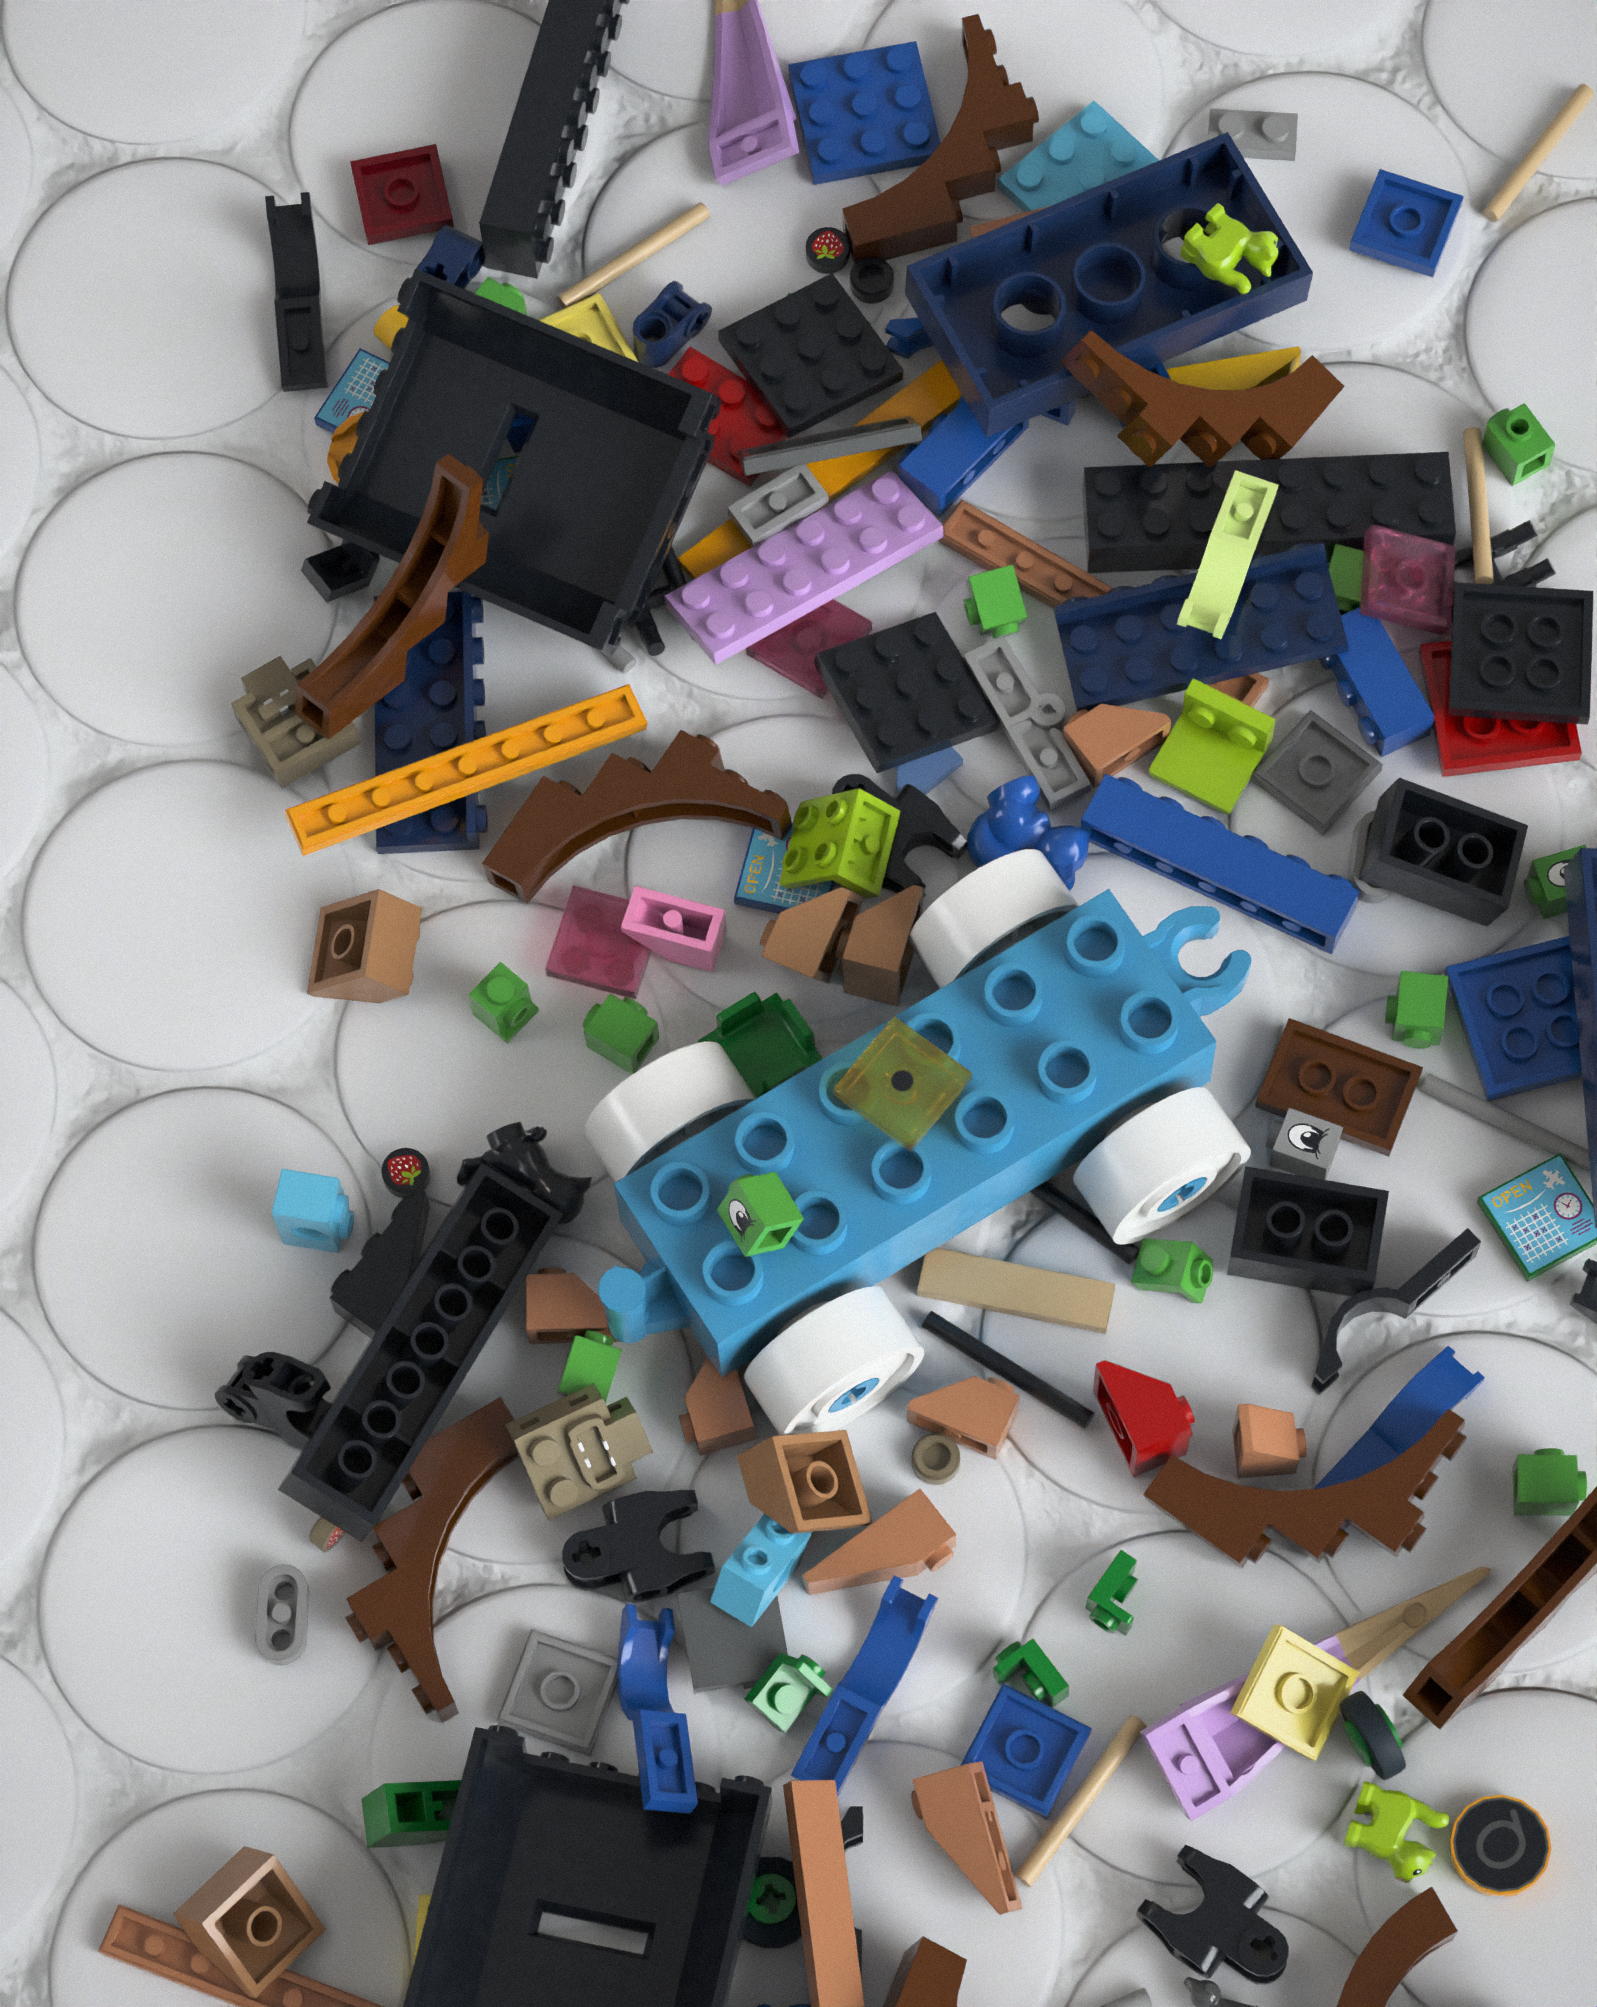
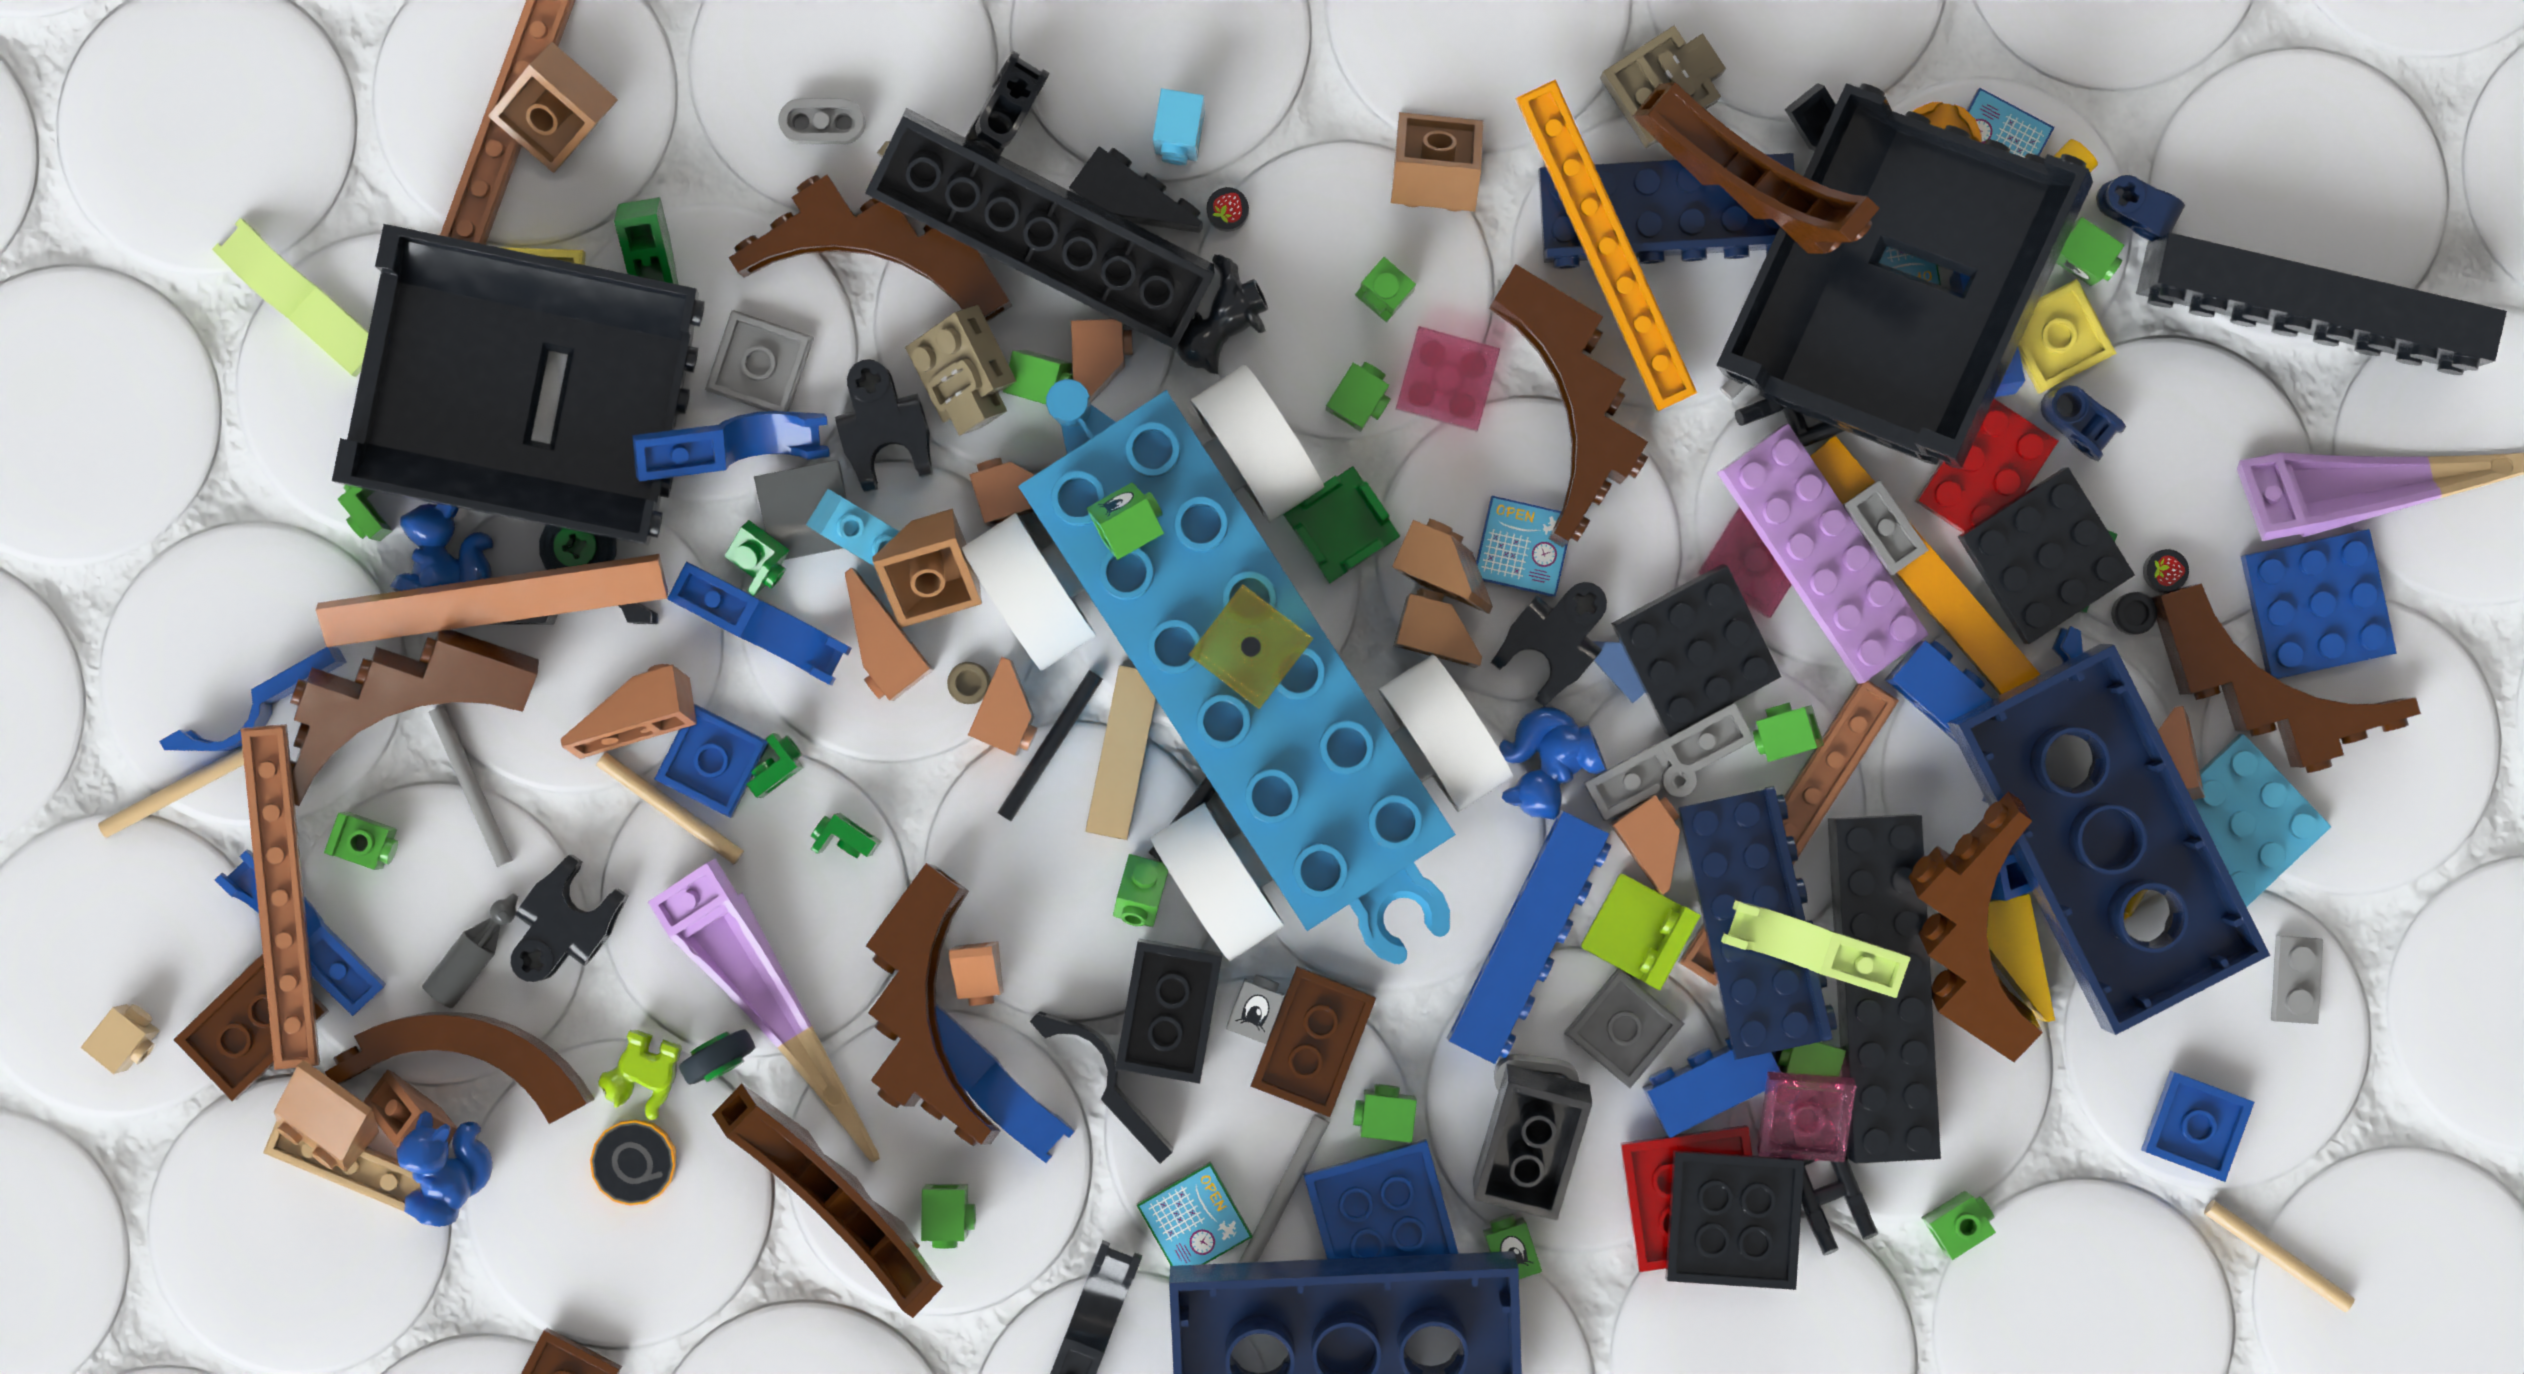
camera: 85 degrees right, 20 degrees up
black piece [265,192,328,392] -> none
dark red plate [350,144,454,245] -> none
tan bar [557,202,710,309] -> none
bright pink slope [621,886,727,973] -> none
dark grey tile [737,416,923,476] -> none
lime bracket [779,788,901,899] -> none
red slope [1093,1360,1195,1477] -> none
lime animal [1180,203,1278,295] -> none
light yellow tile [1230,1624,1360,1761] -> none
tan bar [1463,427,1494,584] -> none

